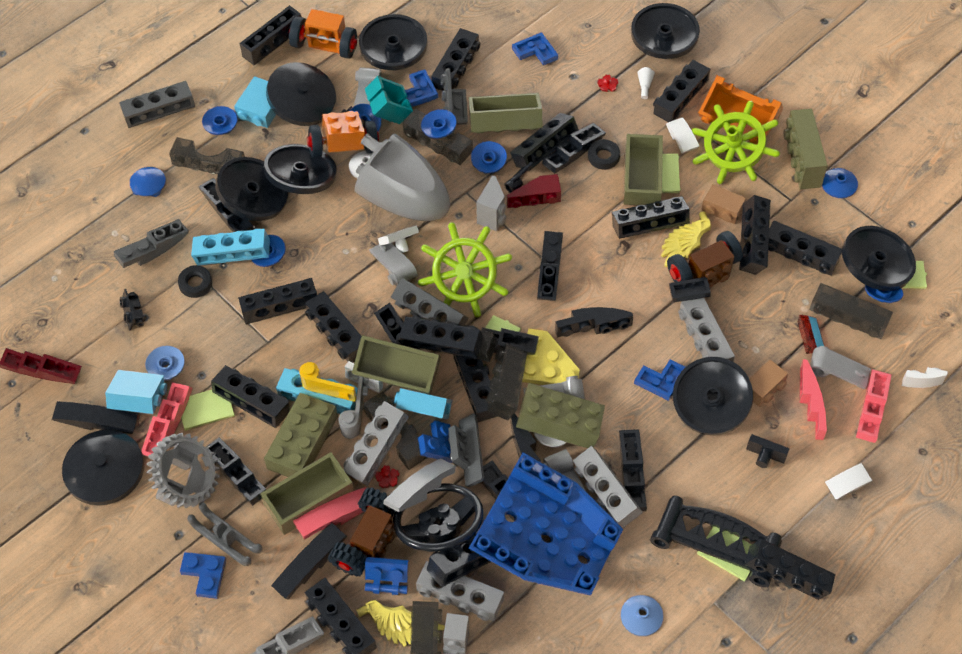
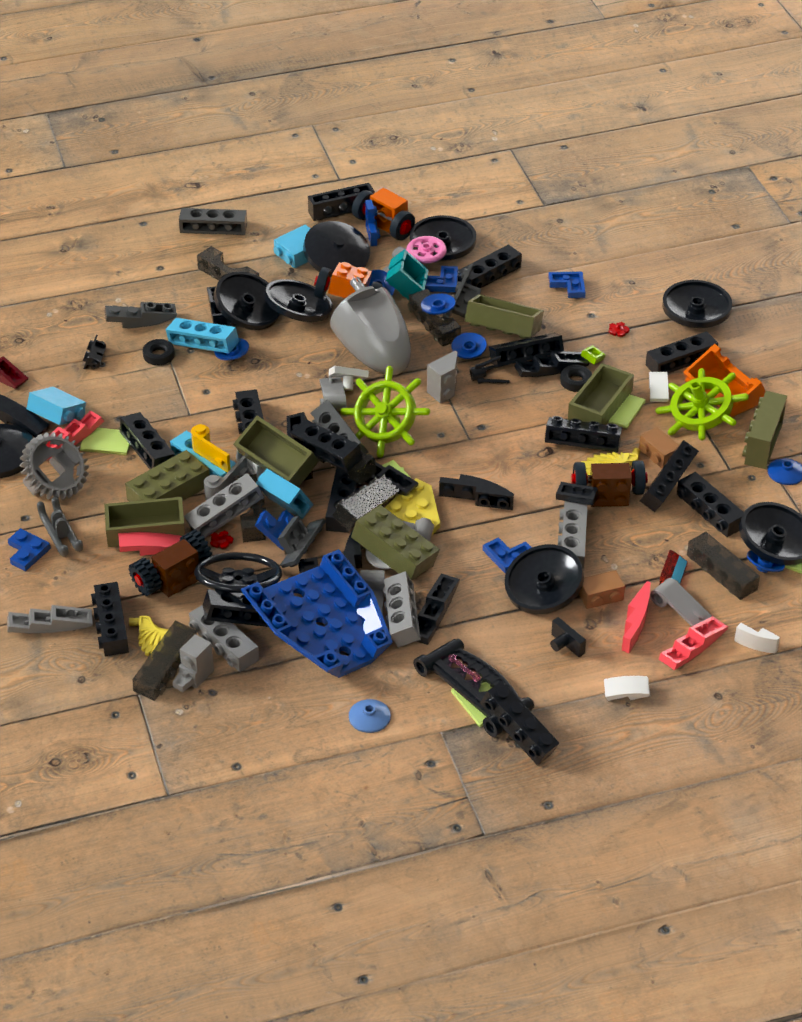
camera: 25 degrees right, 15 degrees down
blue dish [130,167,166,197] -> none
medium blue dish [145,346,185,380] -> none
blue dish [202,106,237,135] -> none
black slope [208,437,267,506] -> none
black brick [238,278,317,325] -> none
black slope [271,523,347,600] -> none
blue plate [365,557,409,595] -> none
light grey slope [383,458,456,512] -> none
dark red slope [507,174,561,208] -> none
black slope [537,231,563,301] -> none
white cone [637,67,655,99] -> none
none -> blue plate [365,200,380,246]
none -> bright pink plate [406,236,447,264]
none -> clear pink hinge [448,654,481,682]
none -> lime tile [581,345,606,365]

